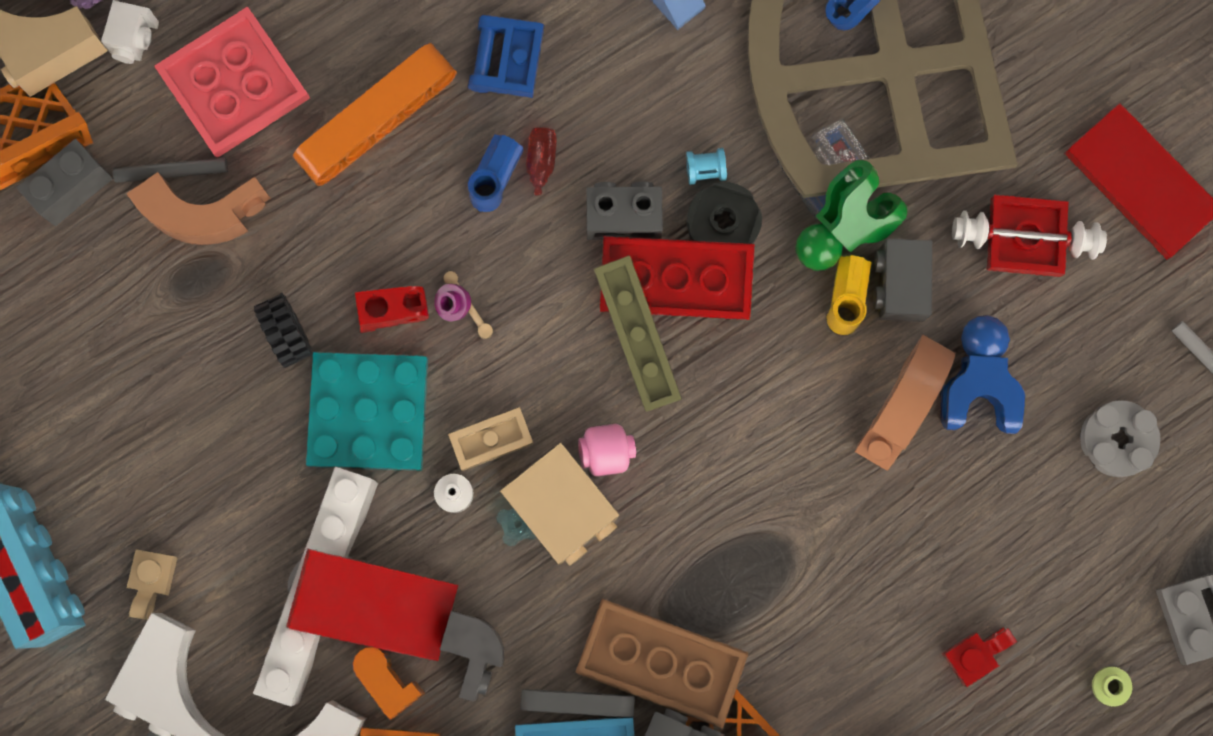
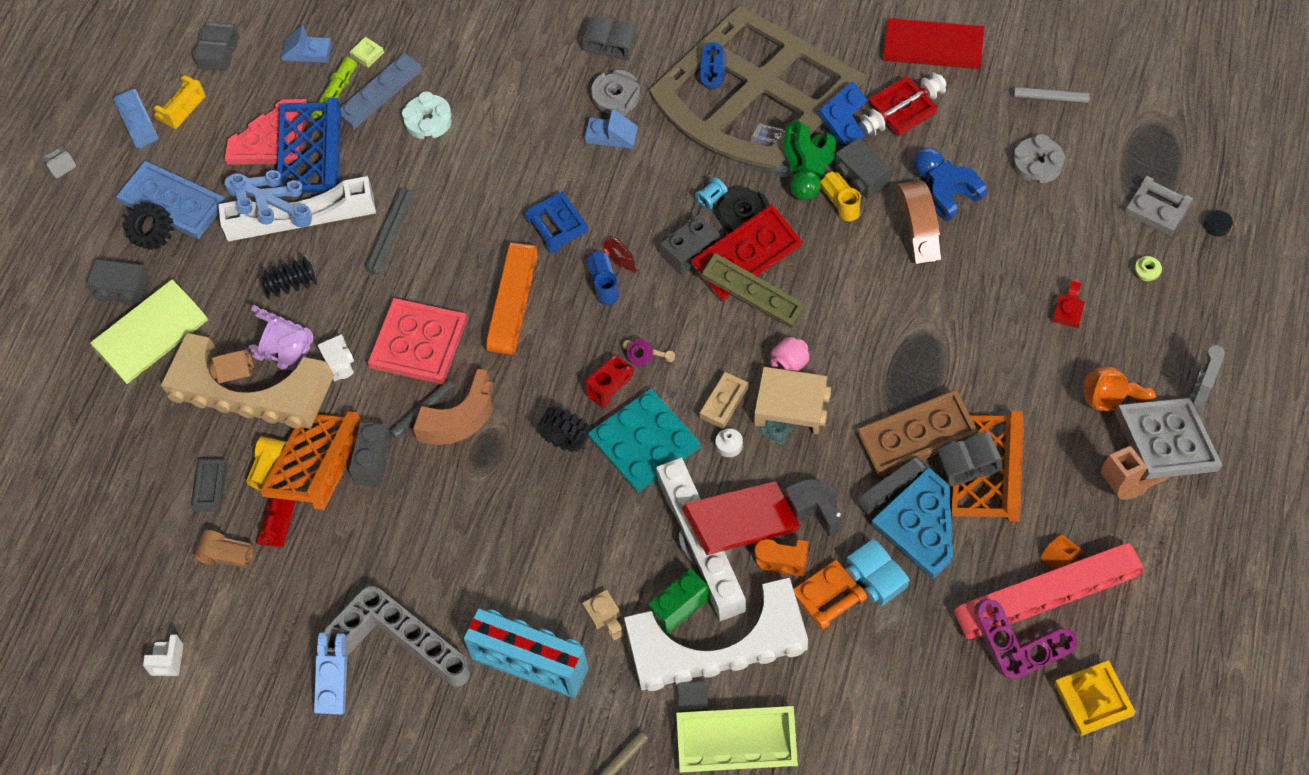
camera: 30 degrees left, 20 degrees down
none -> green brick [650,569,710,634]
none -> blue plate [816,81,868,148]

